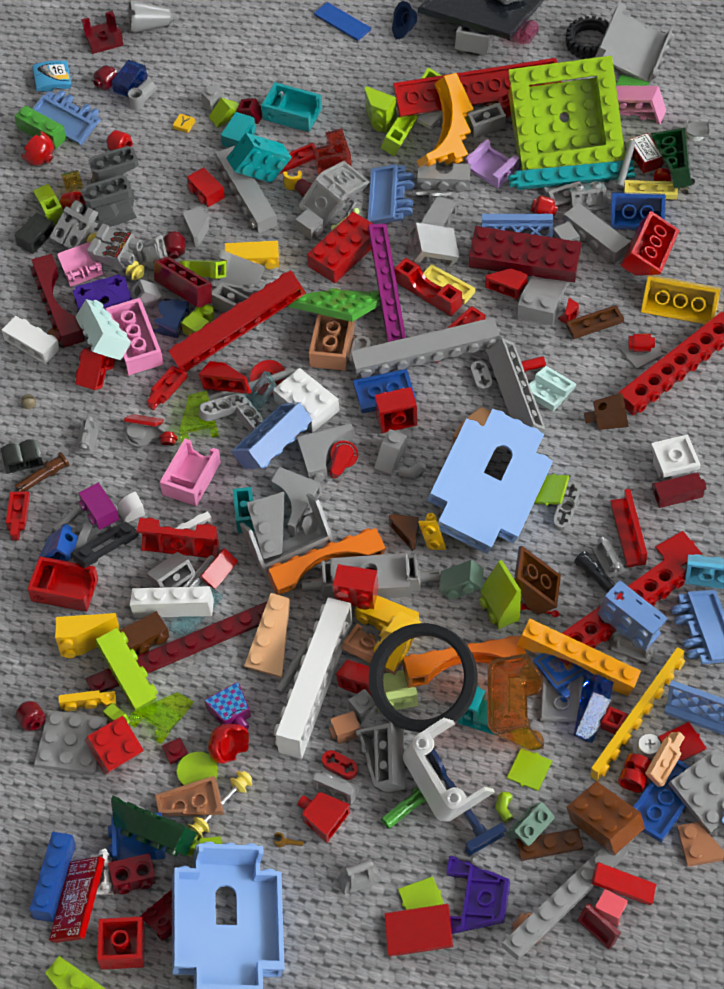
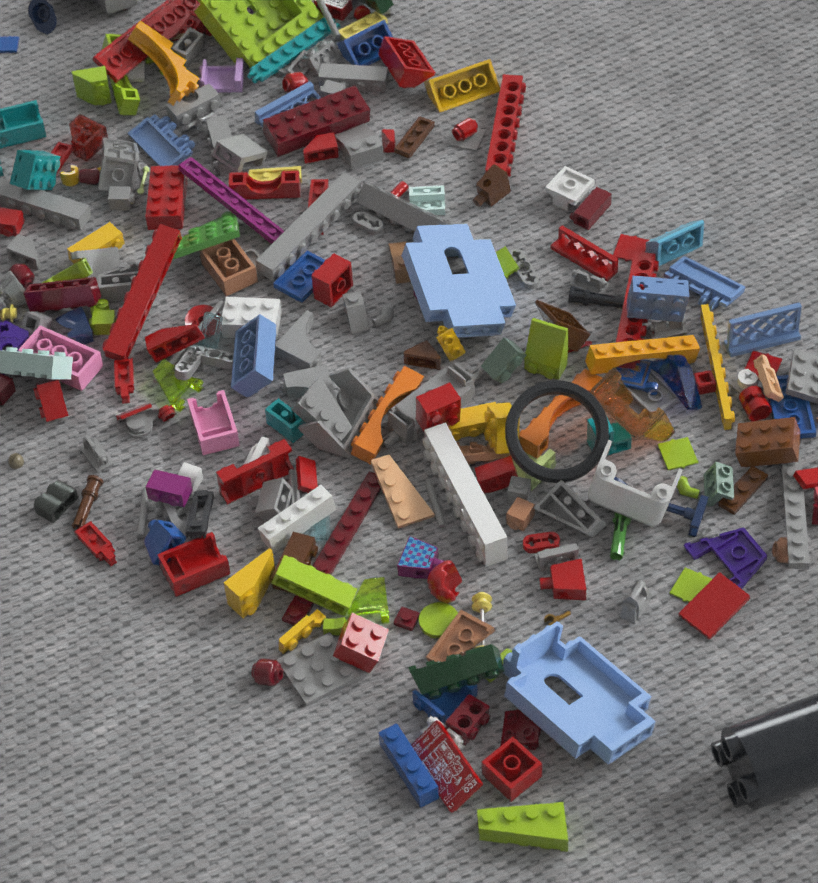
camera: 40 degrees left, 5 degrees down
red piece [329,440,358,478] -> none

